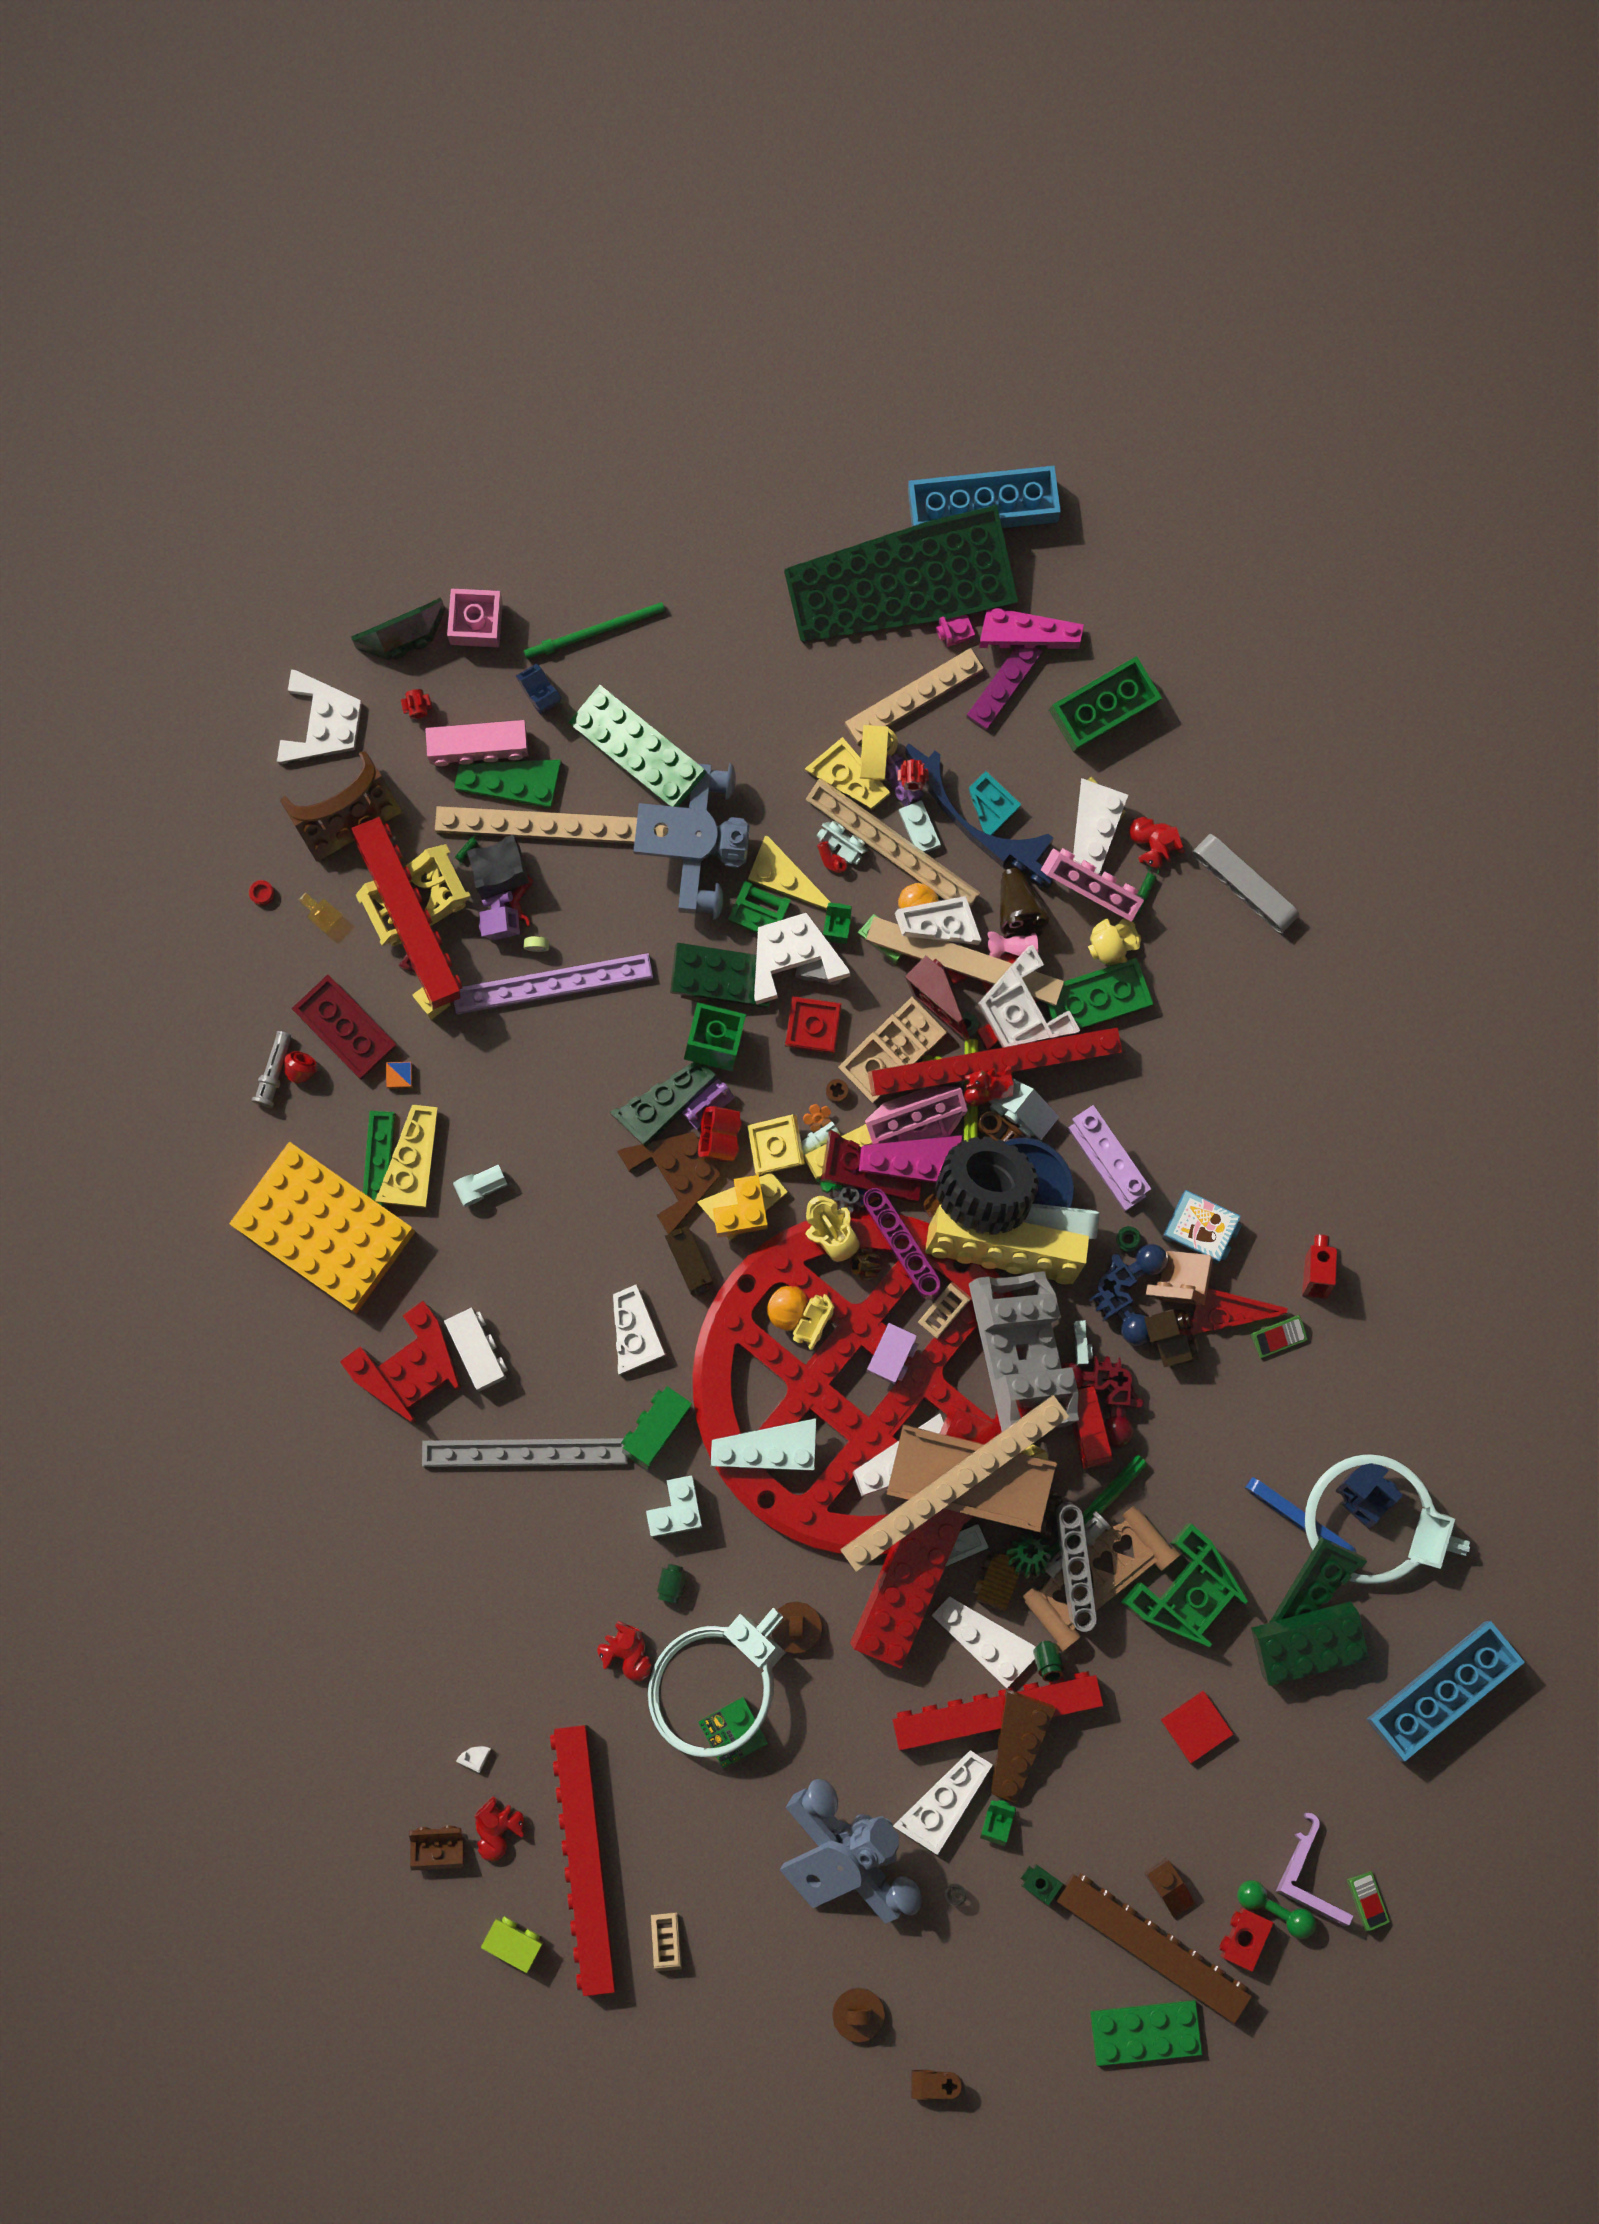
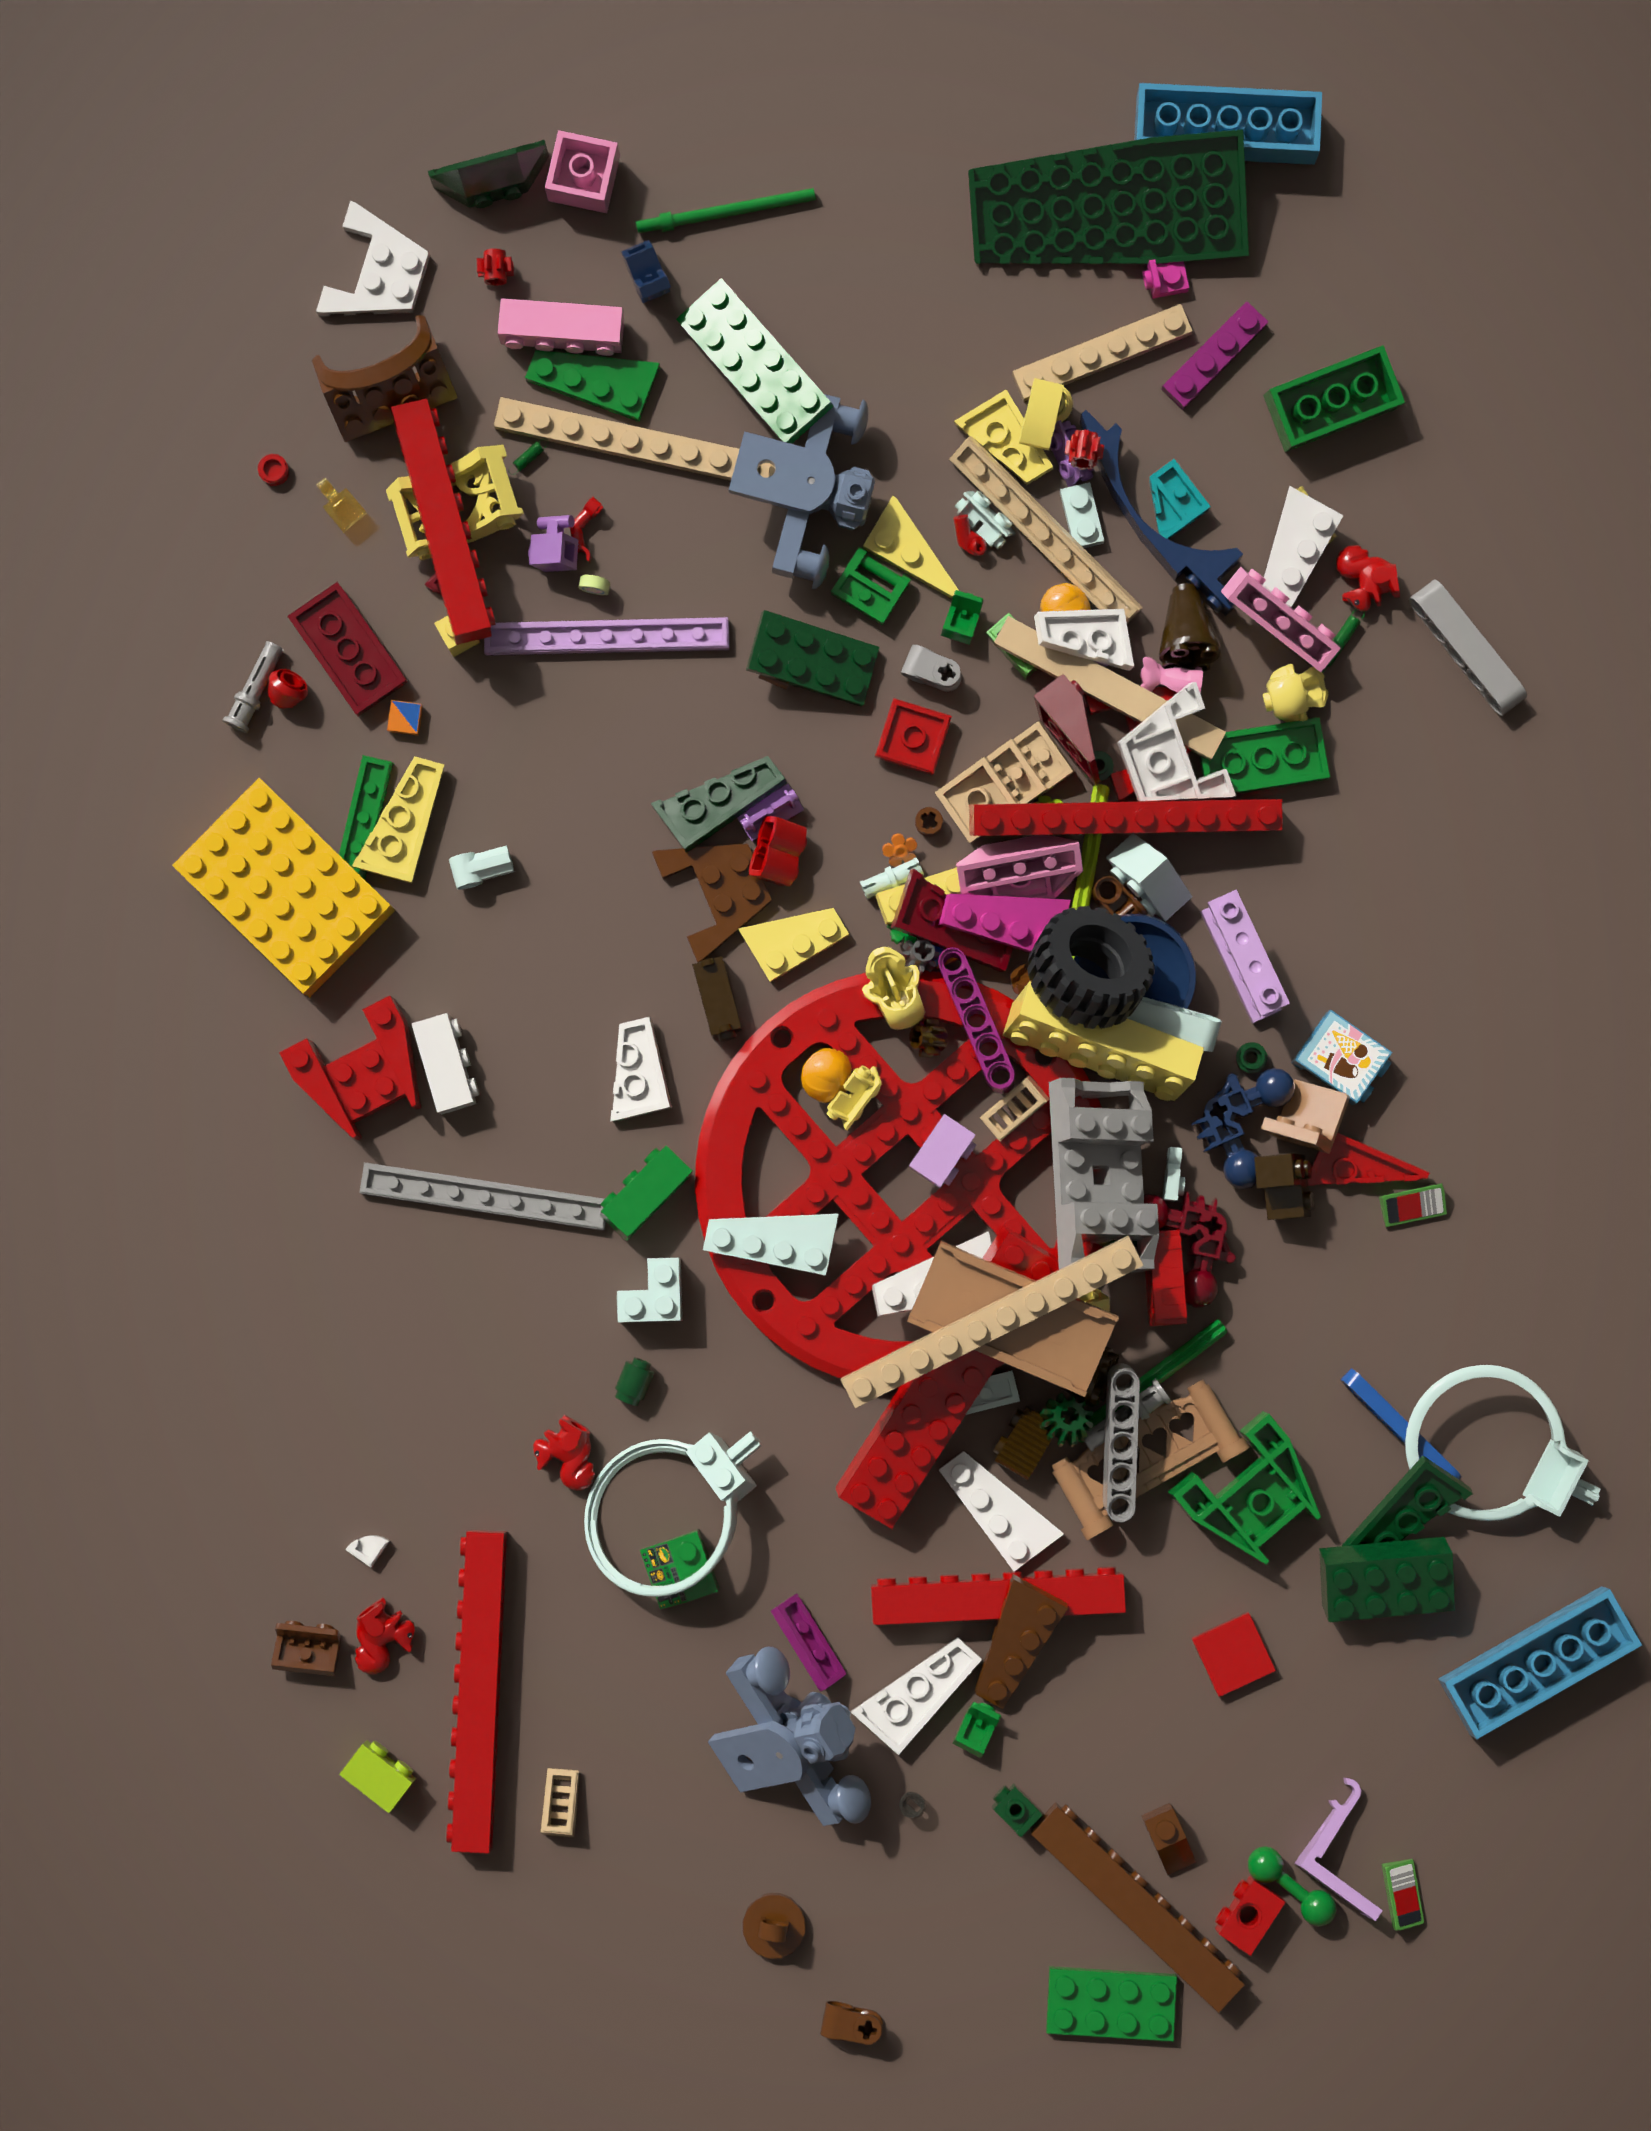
camera: 15 degrees right, 5 degrees up
black brick [467,834,529,900] -> none
green brick [684,1003,746,1071] -> none
yellow brick [713,1175,768,1237] -> none
light yellow tile [748,1114,805,1175] -> none
white wing [754,913,850,1004] -> none
reddish brown tile [772,1601,822,1654] -> none
red animal [964,1066,1014,1107] -> none
dark pink wing [979,608,1084,649] -> none
dark green brick [1033,1641,1064,1682] -> none
red torso [1302,1235,1337,1299] -> none
dark blue brick [1336,1463,1403,1529] -> none
none -> magenta plate [770,1593,846,1692]

